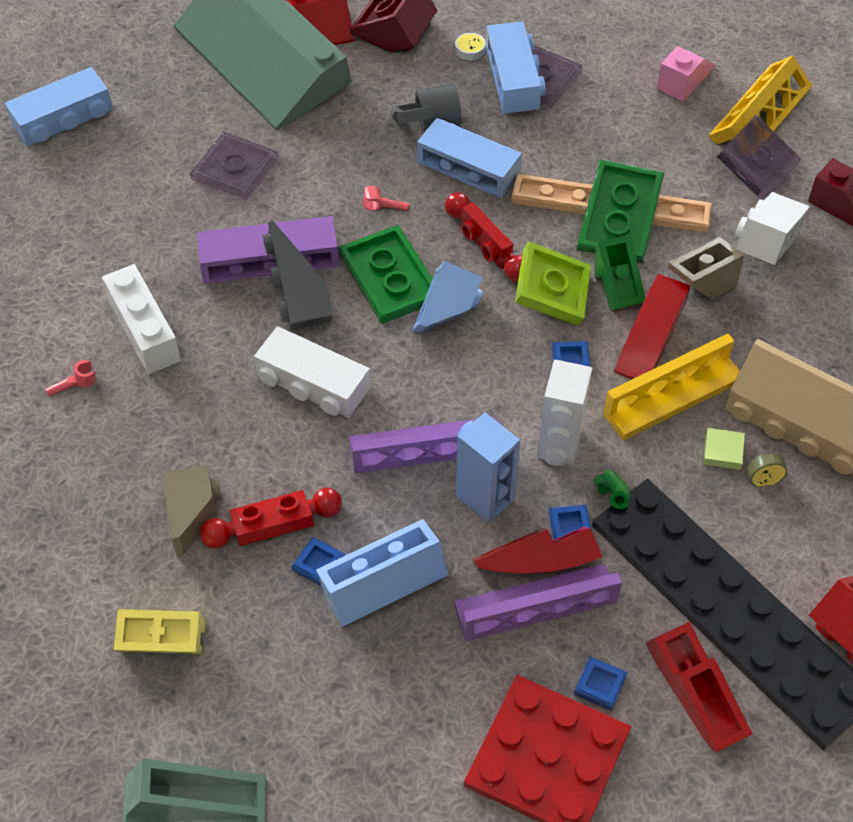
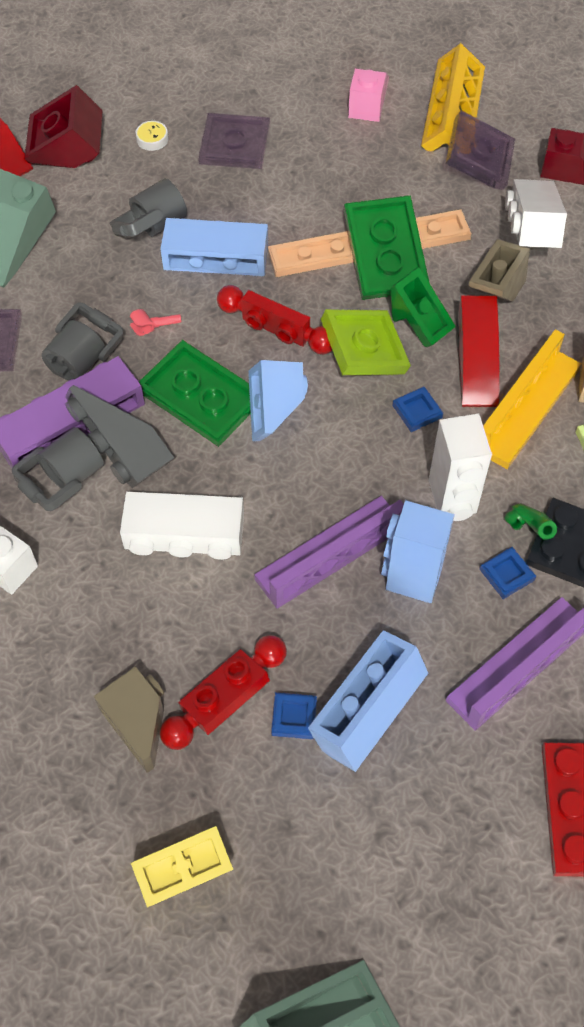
camera: 25 degrees left, 5 degrees up
red slope [472,527,603,574] -> none
light blue brick [486,21,546,114] -> none
none -> dark grey piece [12,427,104,511]
none -> dark grey piece [41,302,123,381]

